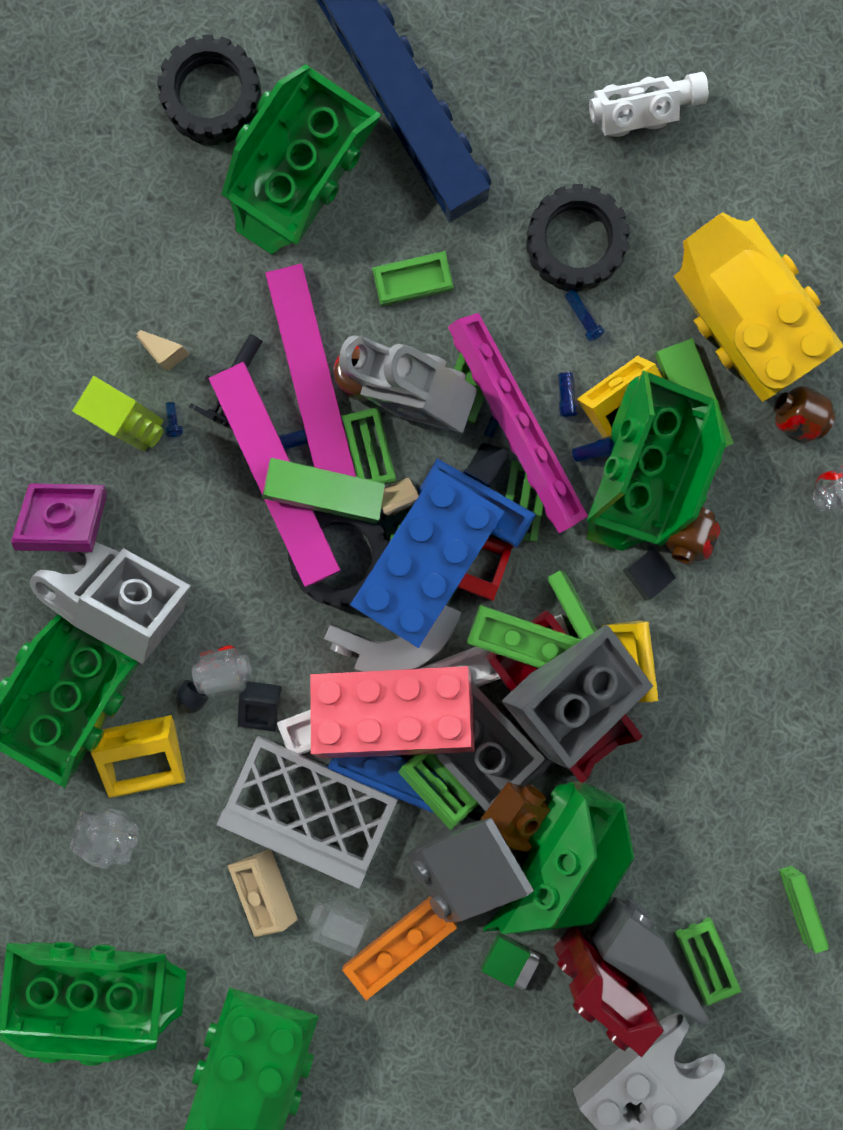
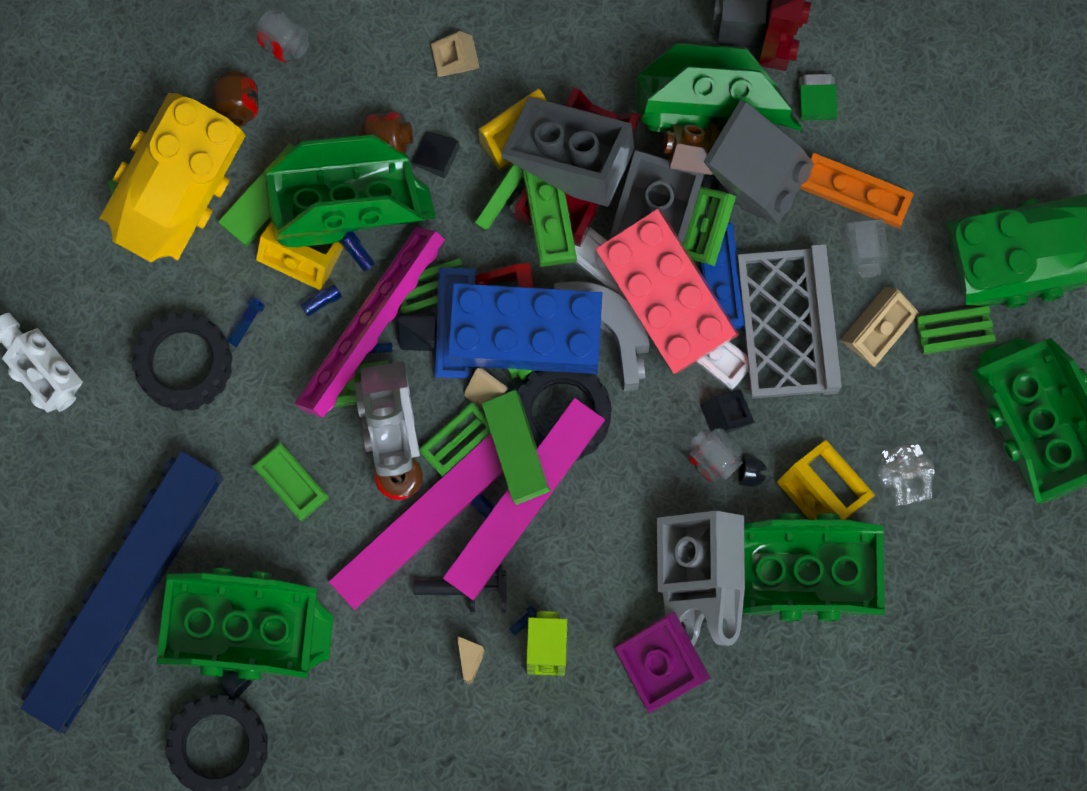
camera: 115 degrees left, 10 degrees down
none -> tan slope [430,31,480,77]
none -> bright green tile [916,306,996,355]

